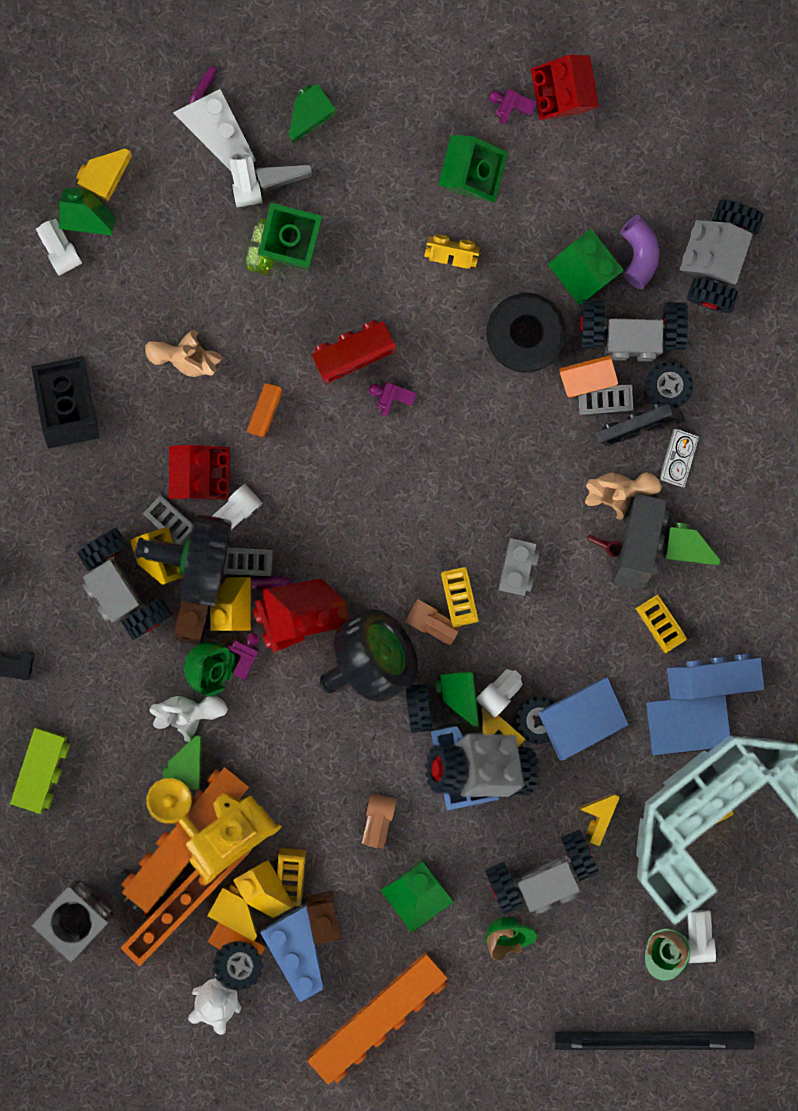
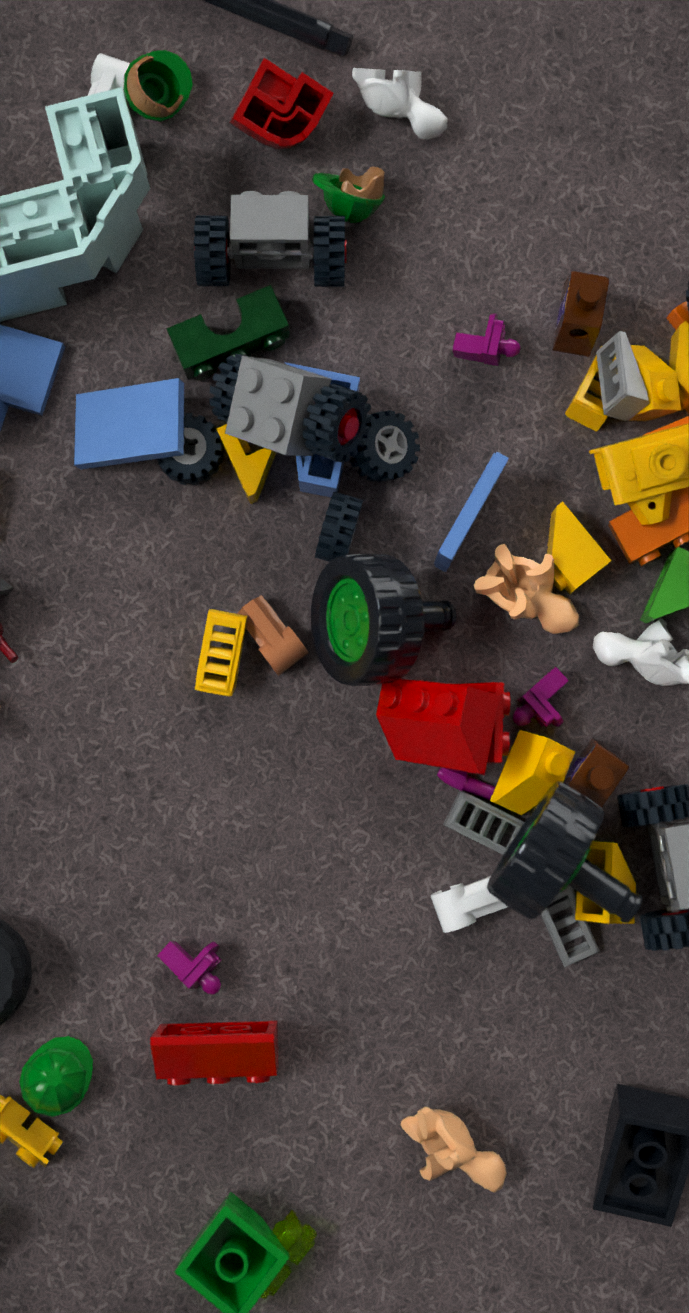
camera: 155 degrees left, 5 degrees down
red slope [169,445,230,500] -> none
green cylinder [183,642,235,697] -> none
orange slope [247,383,283,438] -> none
medium blue wedge [260,903,324,1002] -> none
orange brick [307,951,448,1085] -> none
nougat piece [362,793,397,849] -> none
green slope [380,859,454,933] -> none
green slope [435,670,478,726] -> none
white piece [476,669,523,718] -> none
light grey brick [498,538,540,596] -> none
yellow slope [578,793,620,846] -> none
none -> green piece [19,1036,93,1117]
none -> dark green arch [166,285,290,380]
none -> red brick [229,58,334,149]
none -> black wheel [350,410,420,482]
none -> white animal [352,68,447,139]
none -> medium blue tile [434,452,509,572]
none -> magenta piece [452,313,521,366]
none -> light nougat animal [474,544,579,634]
none -> yellow slope [547,501,611,594]
none -> light grey slope [596,331,649,421]

